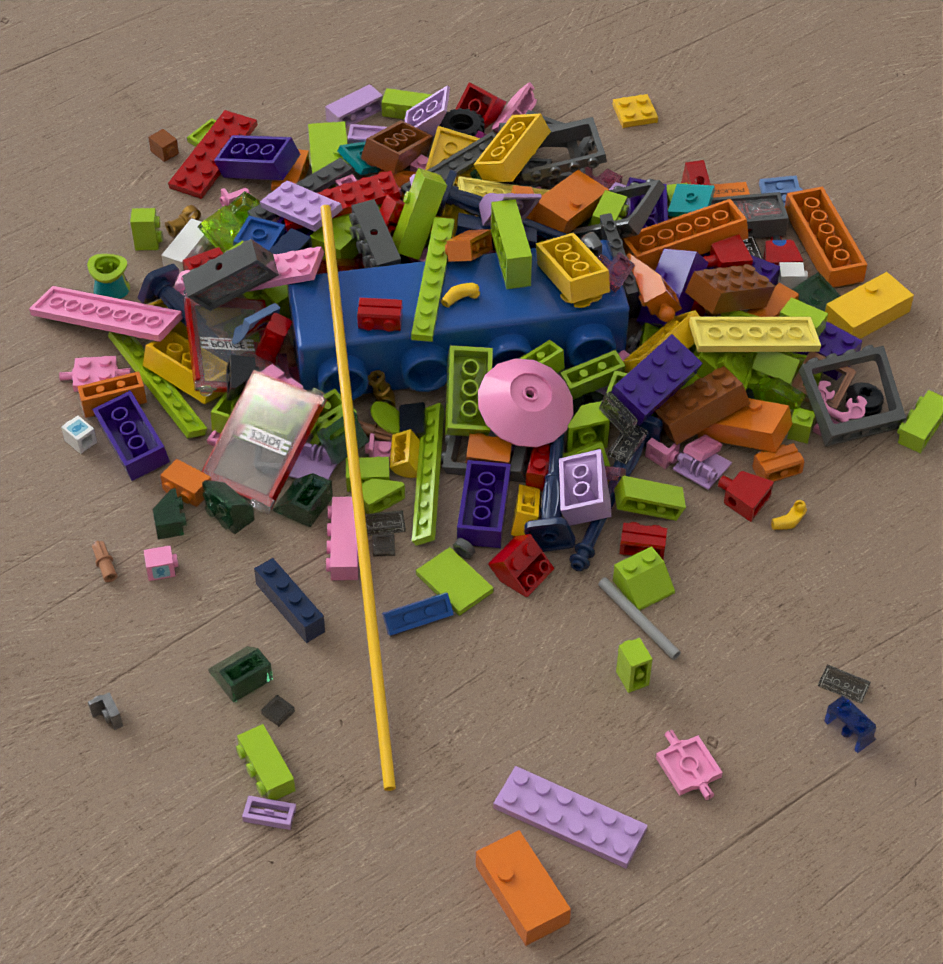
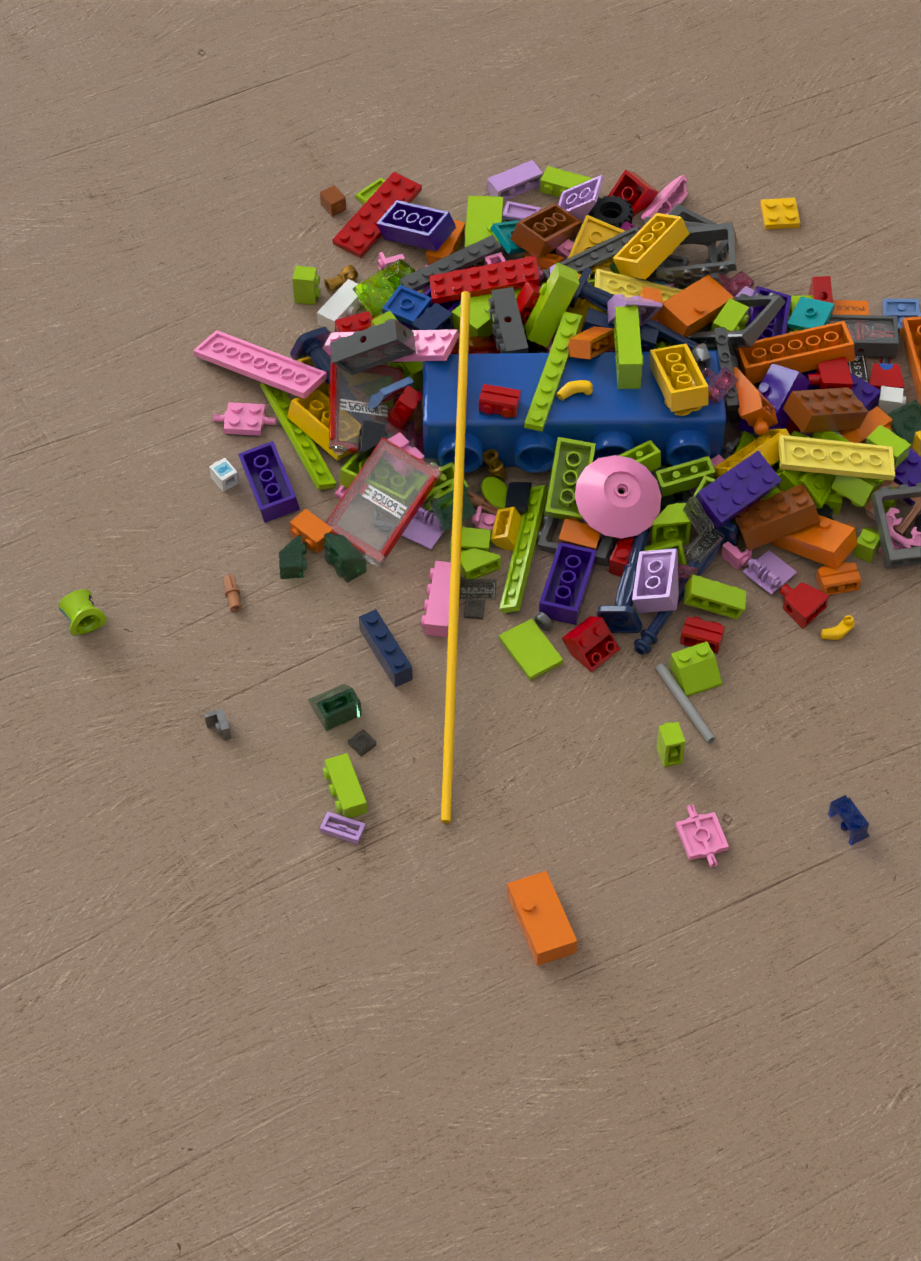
camera: 10 degrees right, 5 degrees up
orange brick [77,371,147,418] -> none
lime hat [87,254,130,299] -> none
bright pink brick [144,546,179,581] -> none
lavender plate [260,181,343,231] -> none
clear green slope [273,473,333,527] -> none
blue plate [382,592,454,636] -> none
lavender plate [493,766,647,869] -> none
yellow slope [511,484,540,536] -> none
bright pink tile [683,435,722,462] -> none
clear neon green slope [753,377,805,409] -> none
clear smoke tile [818,664,871,704] -> none

